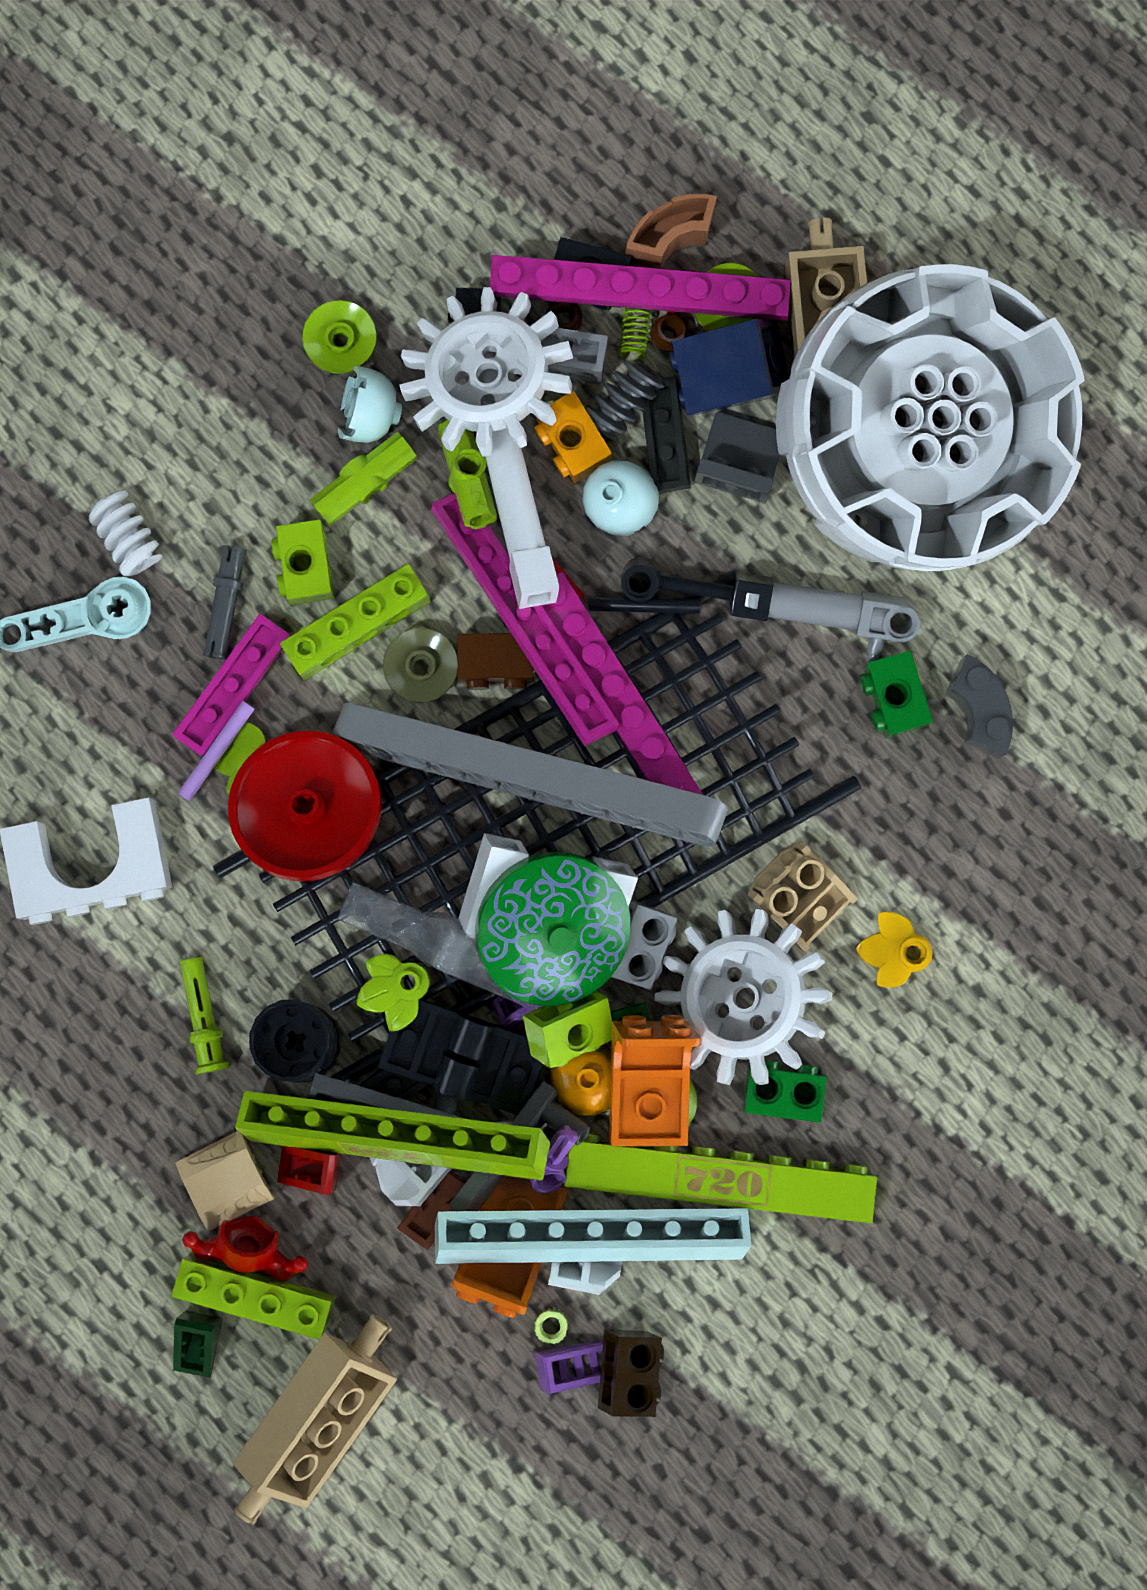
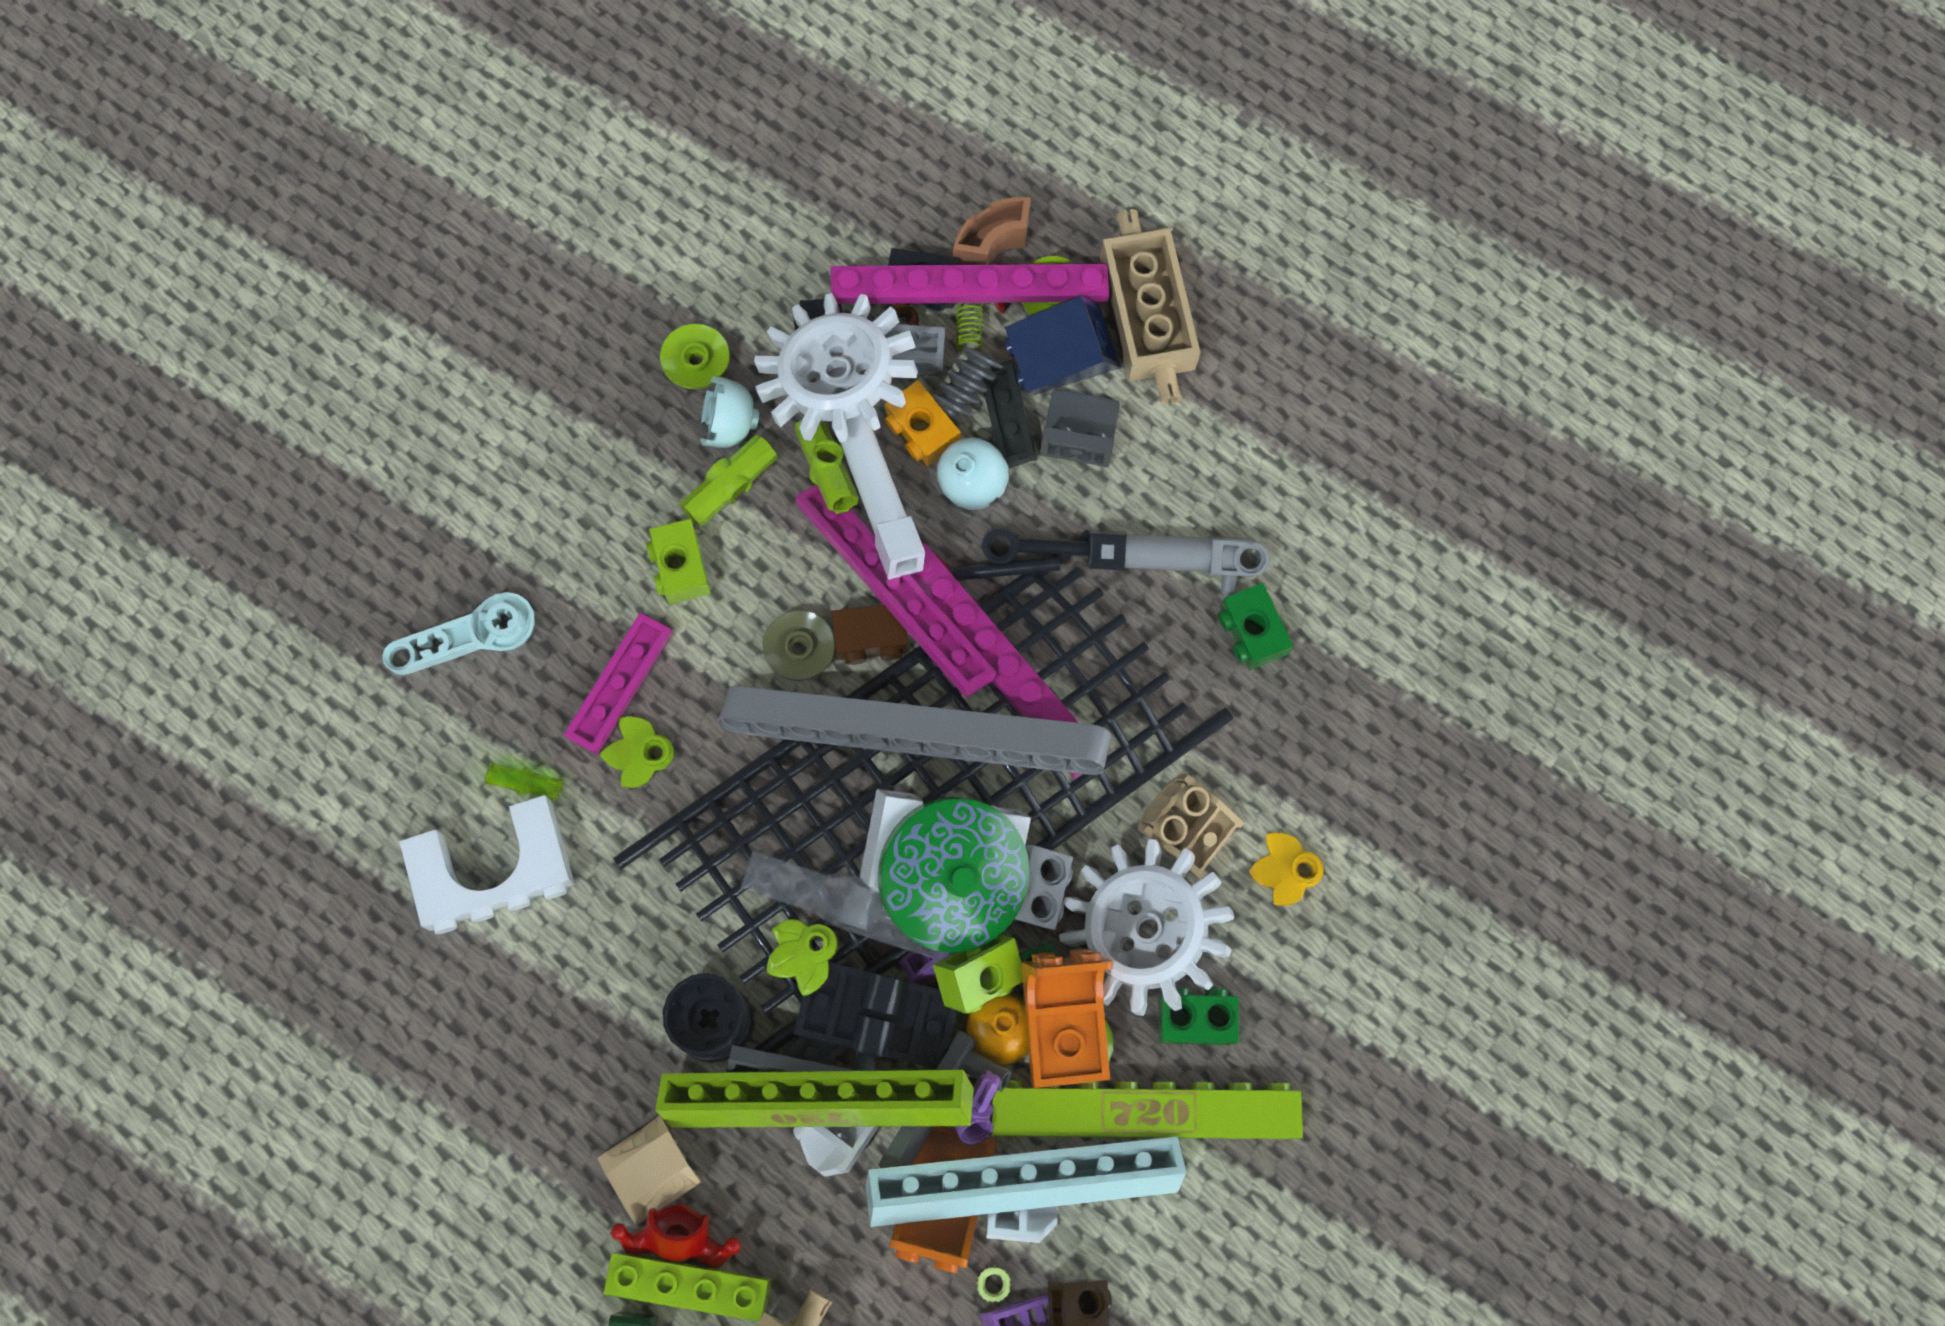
camera: 10 degrees left, 10 degrees down
white piece [89,490,163,576] -> none
lavender bar [178,700,255,801] -> none
lime pin [179,957,230,1075] -> none
dark grey pin [203,545,247,660] -> none
red dish [228,731,382,882] -> none
red slope [277,1146,341,1195] -> none
lime brick [280,564,431,681] -> none
copper plate [397,1170,467,1250] -> none
reddish brown plate [650,315,687,352] -> none
white wheel [776,264,1085,571] -> none
dark grey brick [945,654,1013,759] -> none
none -> clear neon green pin [485,762,564,802]

